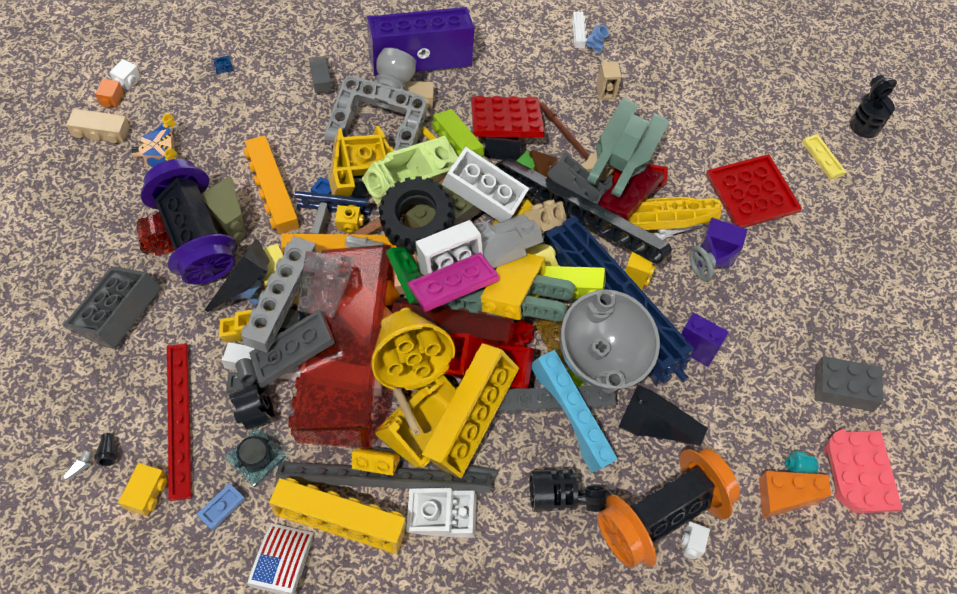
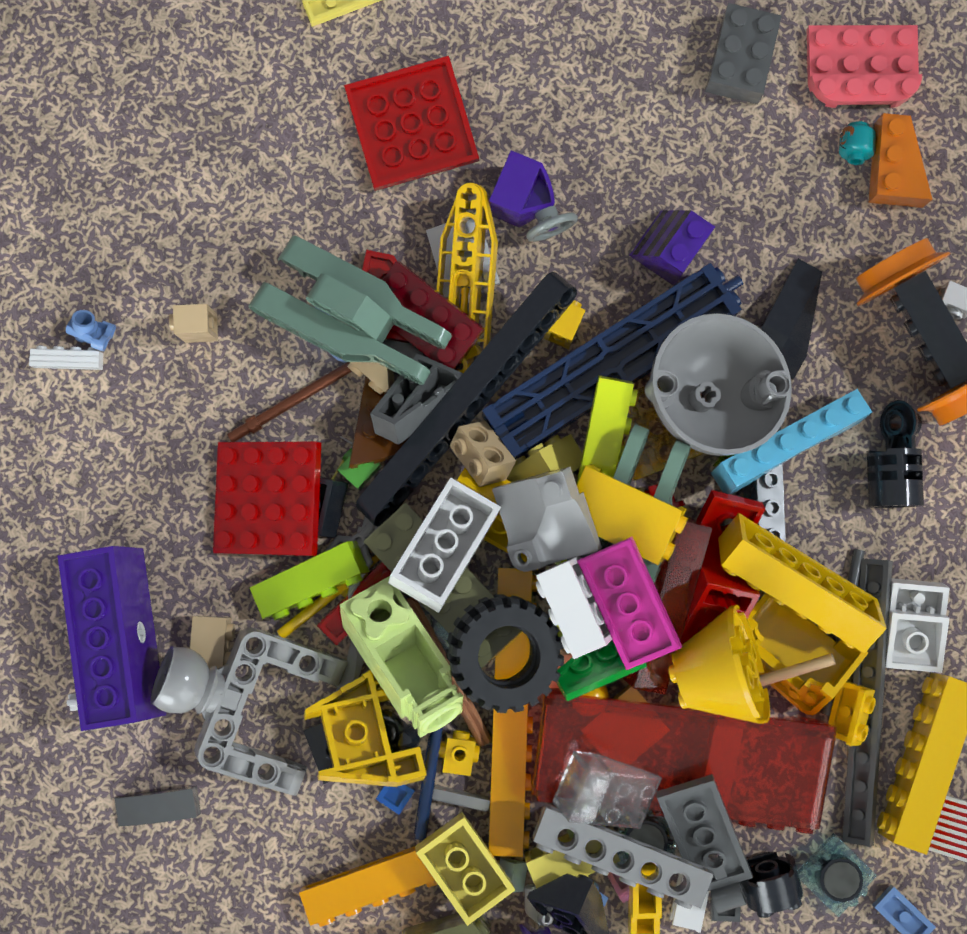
camera: 80 degrees left, 25 degrees up
light grey axle [345,235,384,255] -> none
none -> light yellow brick [415,812,515,926]

